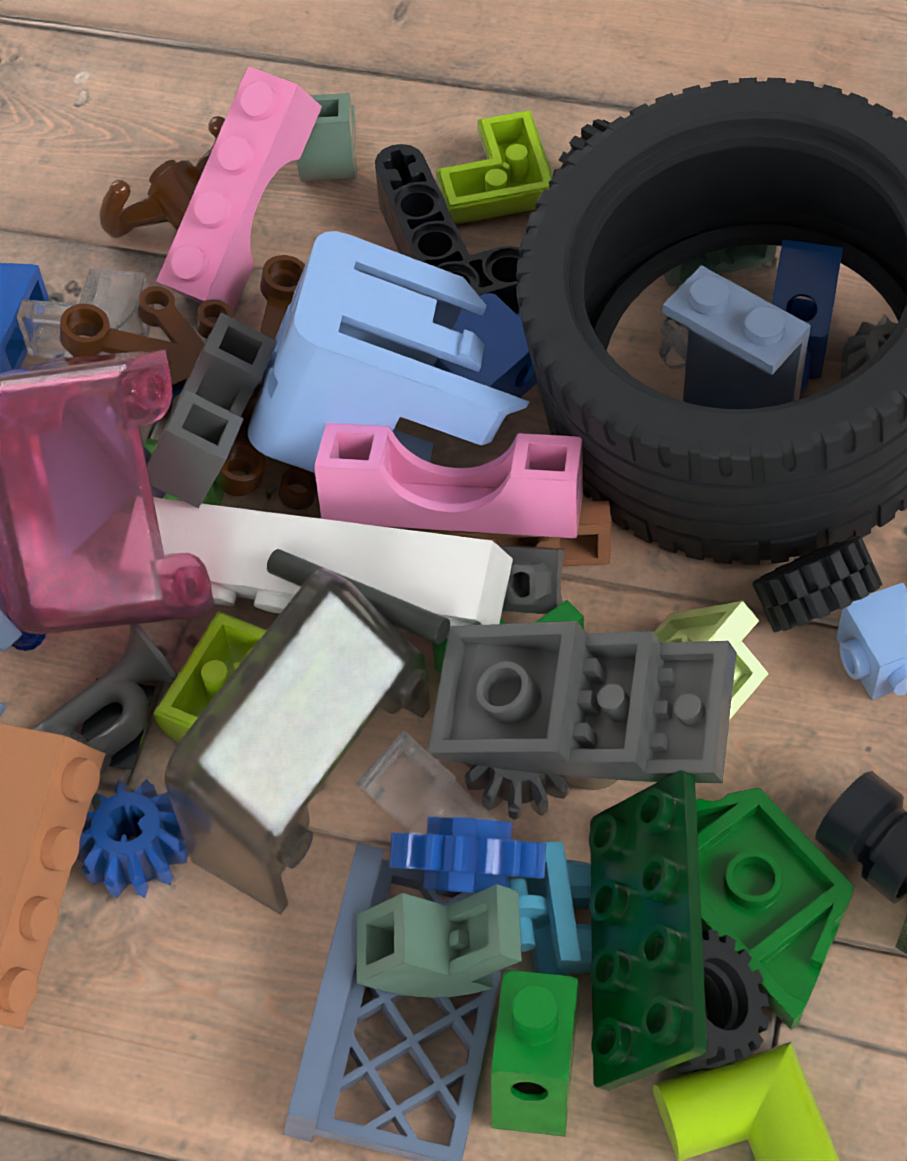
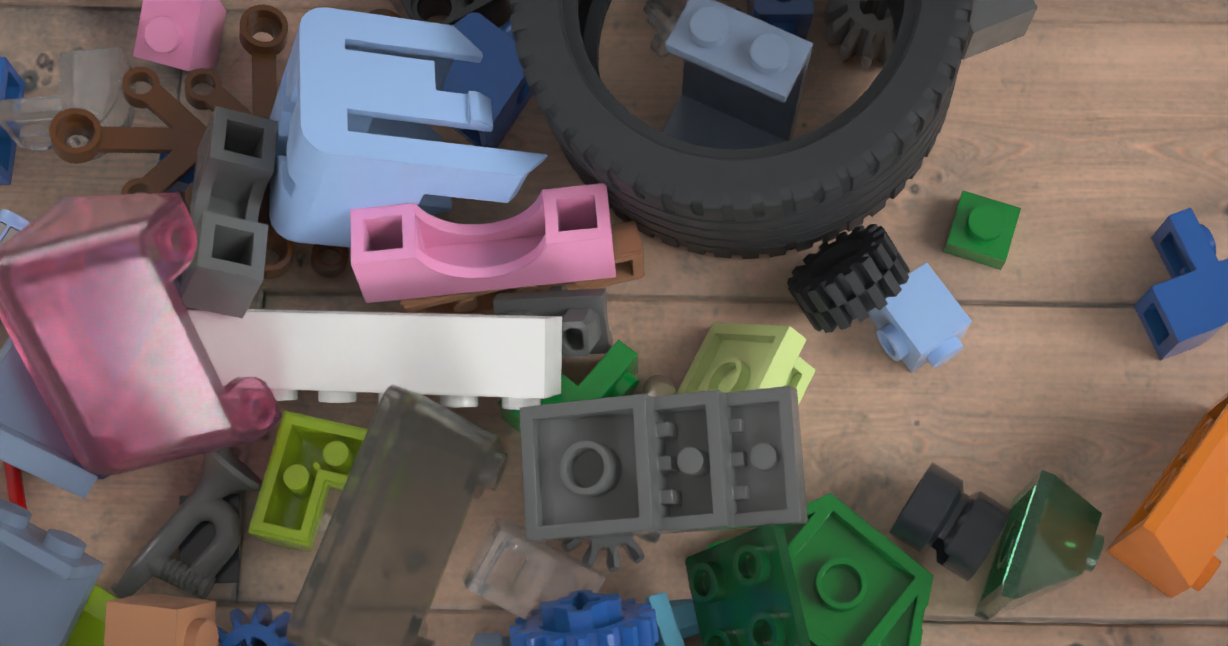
camera: 15 degrees left, 15 degrees up
pearl dark grey bar [267,549,450,644] -> none

